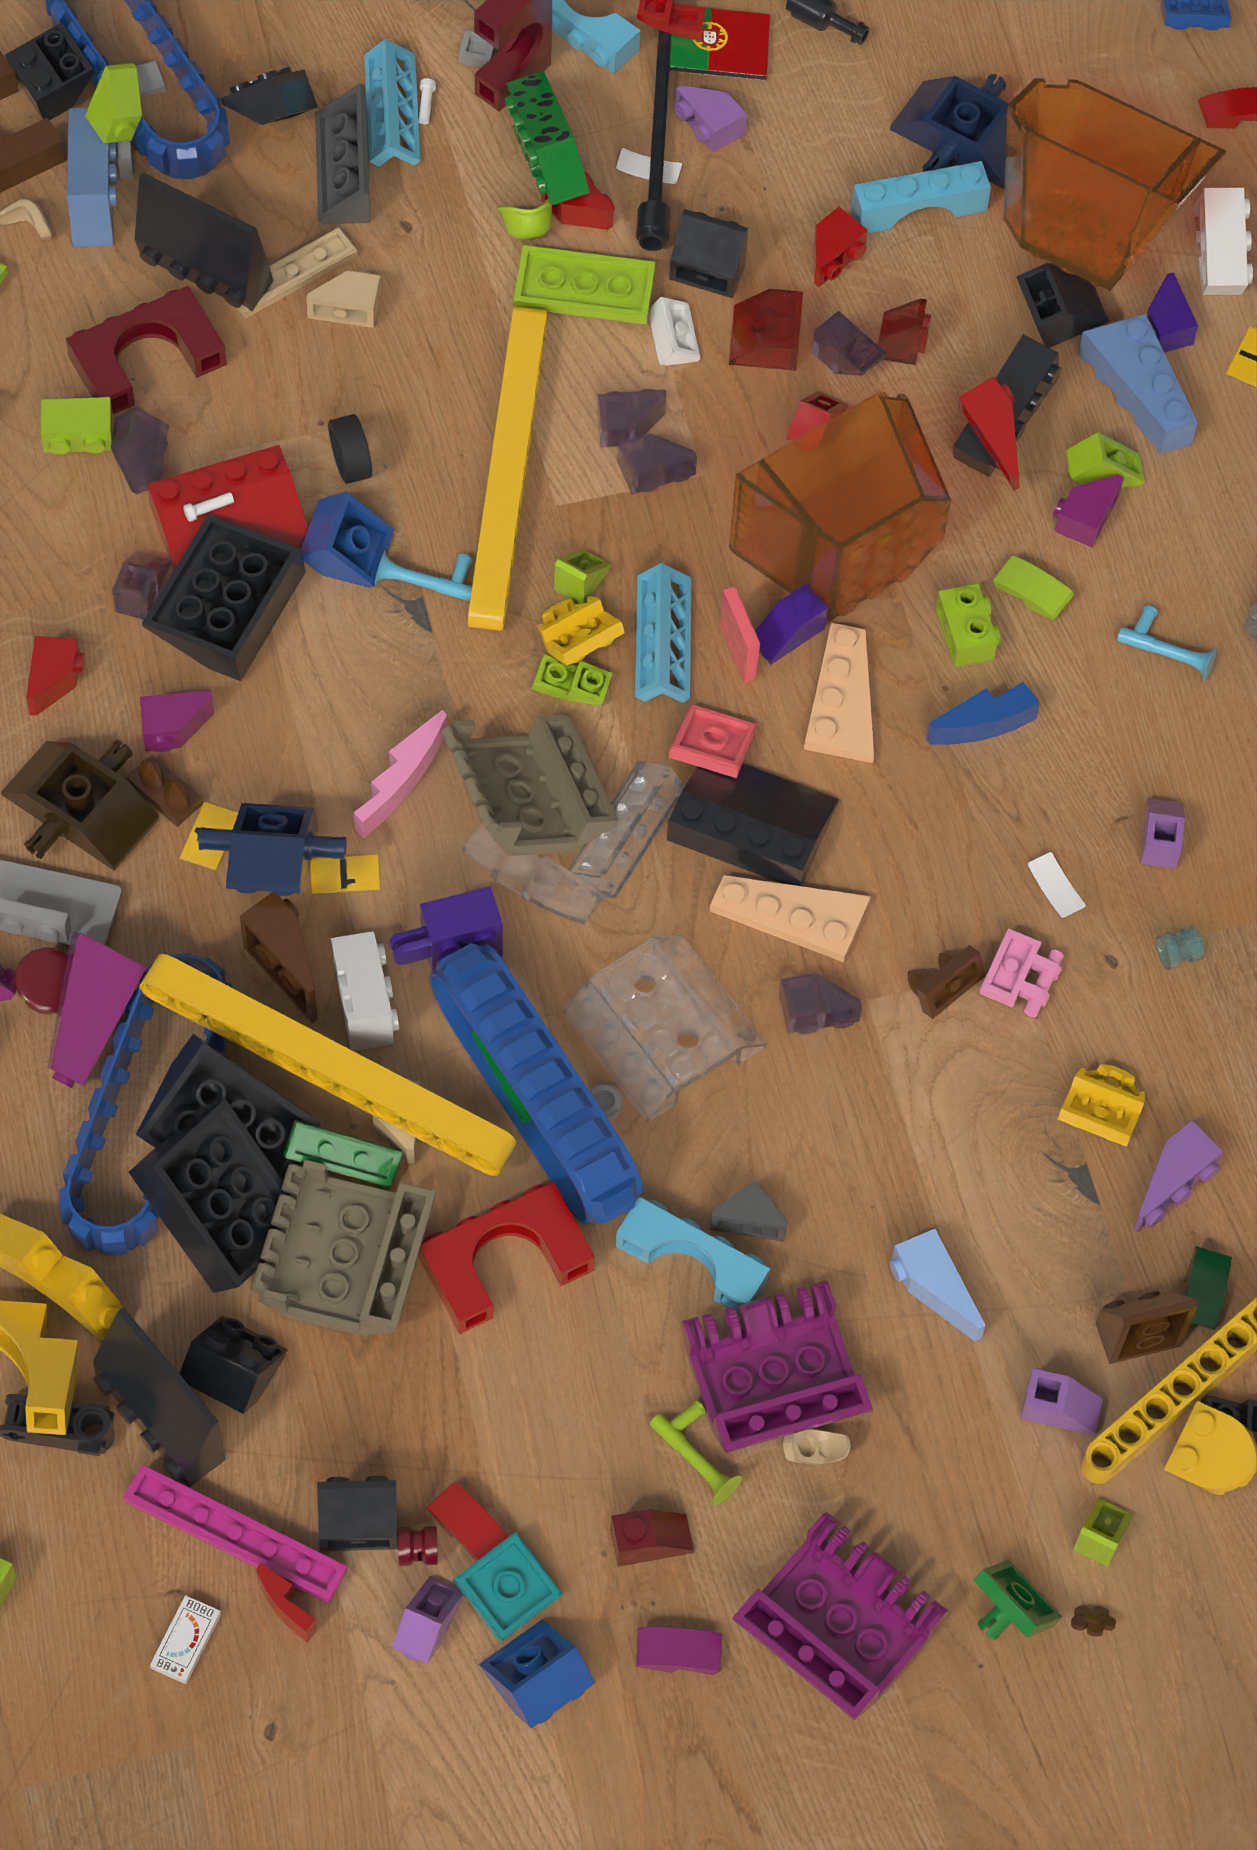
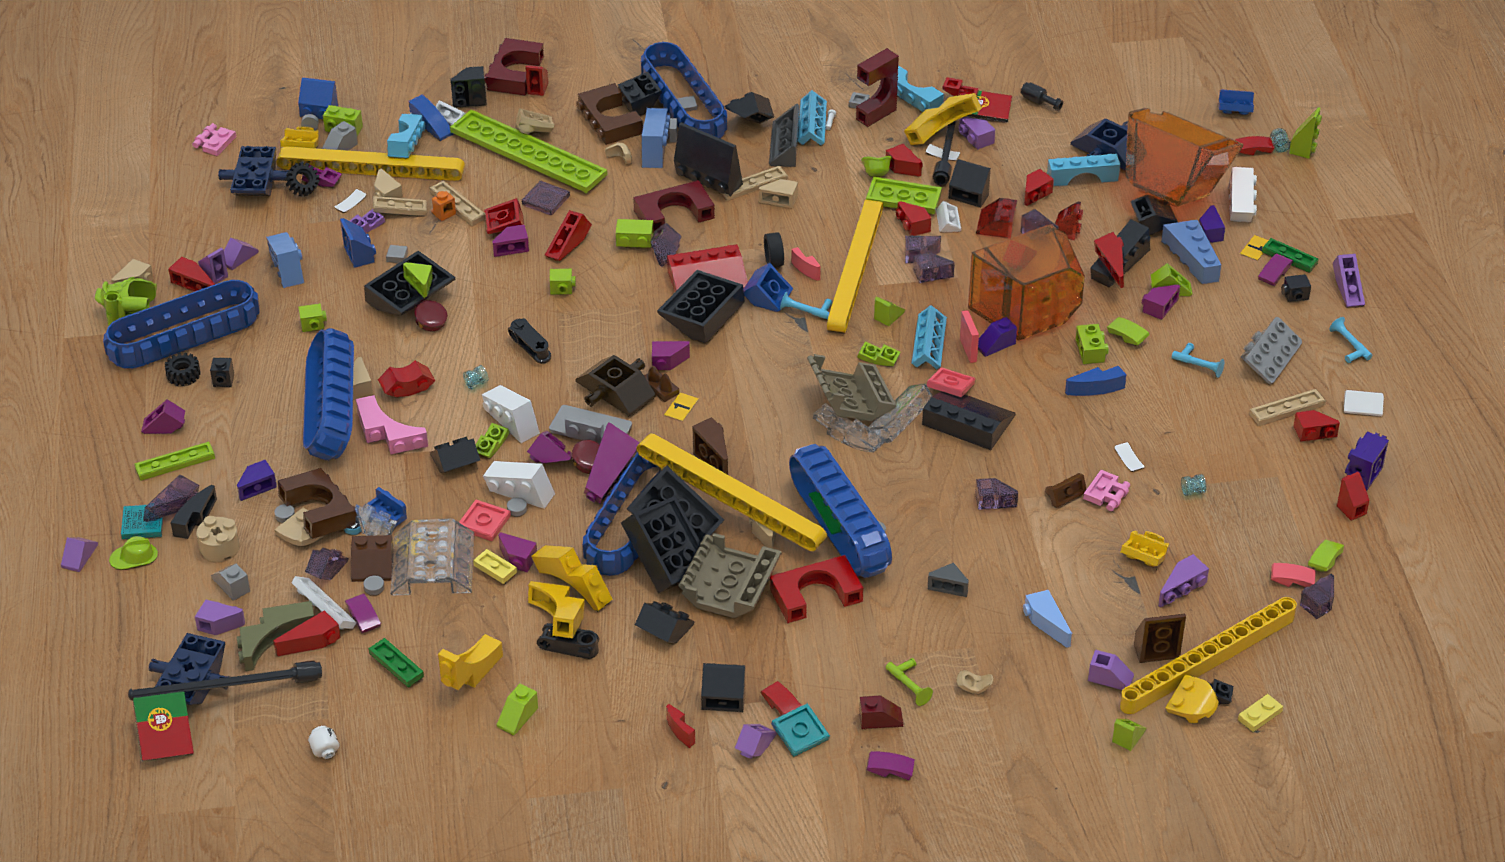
camera: 10 degrees right, 20 degrees down
red slope [26,636,85,715] -> none
lime slope [85,63,142,144] -> none
black slope [93,1307,226,1487] -> none
slope [112,551,171,620] -> none
dark pink plate [123,1465,348,1604] -> none
white tile [150,1595,221,1685] -> none
white piece [183,492,234,522] -> none
dark blue slope [198,803,347,896] -> none
tile [283,1120,402,1188] -> none
yellow sticker [310,854,380,894] -> none
white wedge [331,931,399,1051] -> none
bright pink slope [353,710,447,838] -> none
dark purple brick [389,886,503,972] -> none
dark red wheel [398,1526,438,1566] -> none
blue slope [479,1619,595,1729] -> none
green brick [504,71,590,205] -> none
yellow slope [538,596,625,666] -> none
clear slope [563,934,768,1122] -> none
medium azure arch [616,1196,770,1315] -> none
magenta slope [681,1280,873,1453] -> none
light nougat wing [710,875,871,962] -> none
magenta slope [732,1511,948,1721] -> none
light nougat wing [804,623,874,763] -> none
green tile [973,1560,1062,1640] -> none
reddish brown plant [1071,1606,1116,1637] -> none
medium lavender slope [1140,798,1185,869] -> none
dark green slope [1184,1246,1232,1330] -> none
none -> coral slope [791,247,821,281]
none -> red slope [896,201,931,237]
none -> yellow arch [904,93,982,145]

